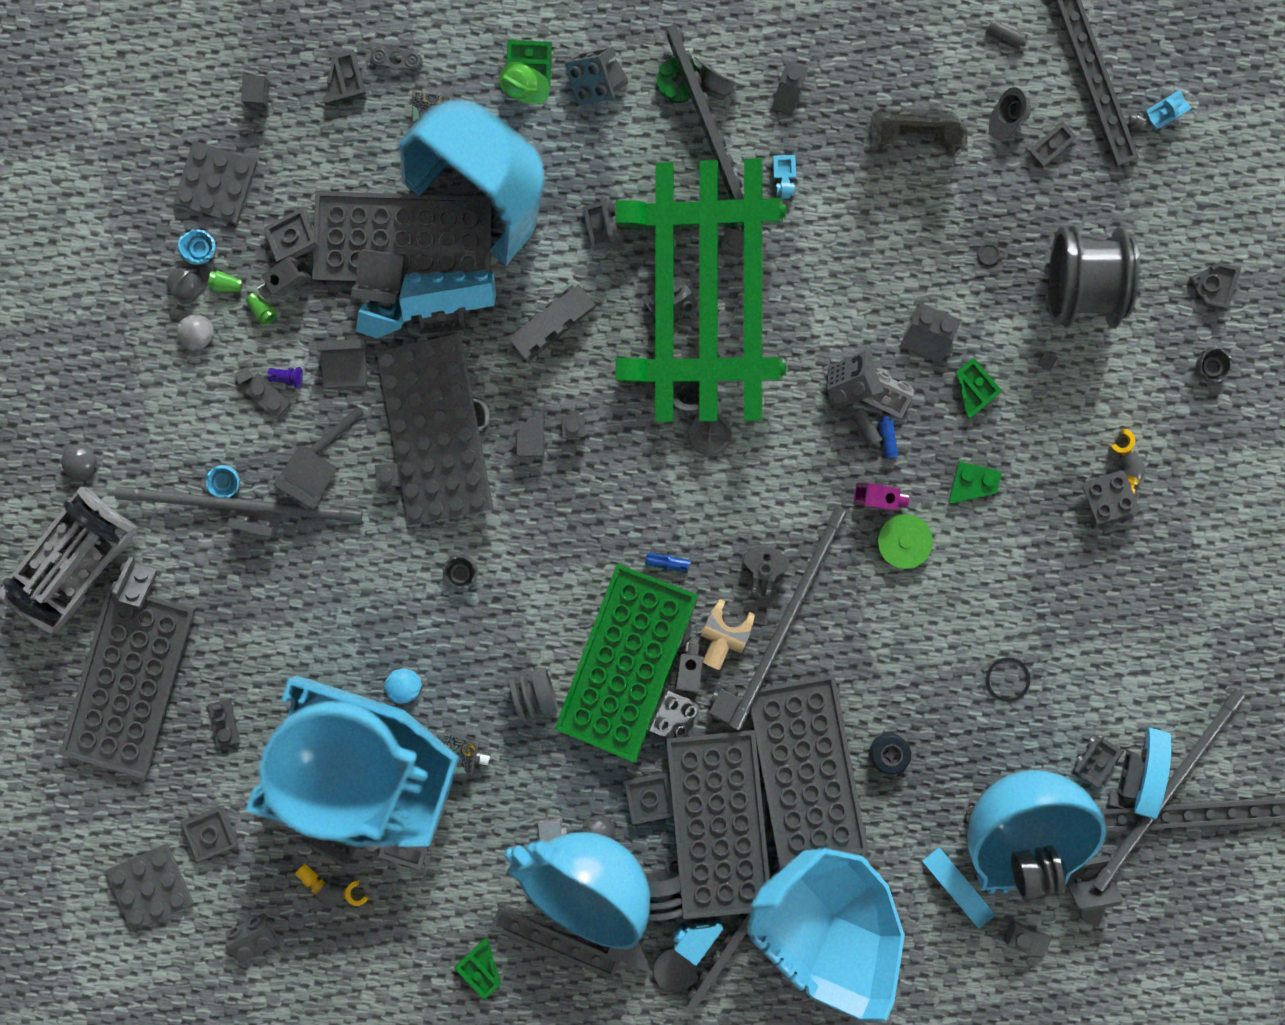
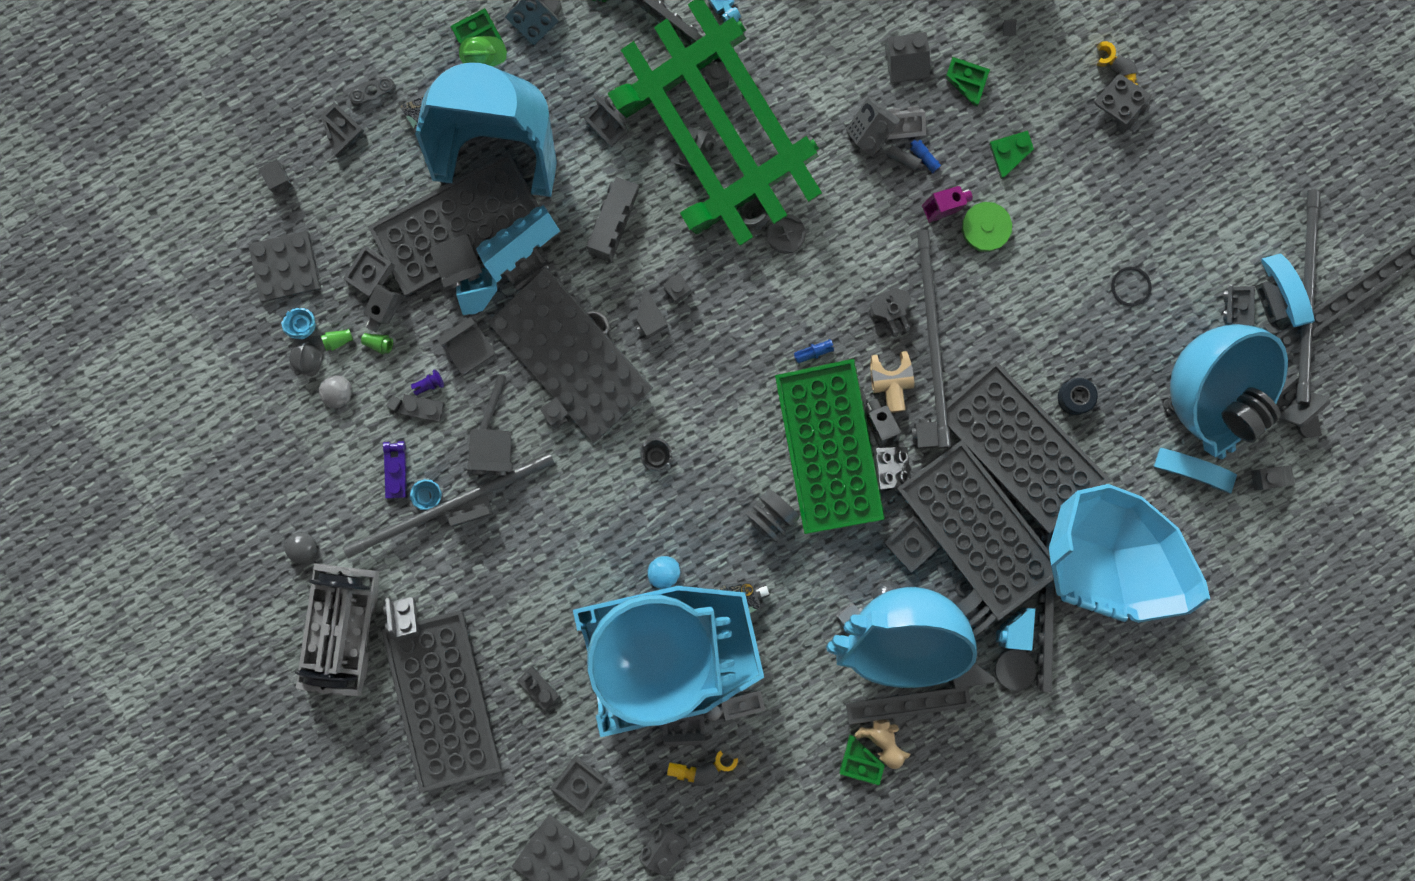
camera: 30 degrees left, 5 degrees down
none -> dark purple plate [383,441,407,499]
none -> tan animal [855,720,911,769]

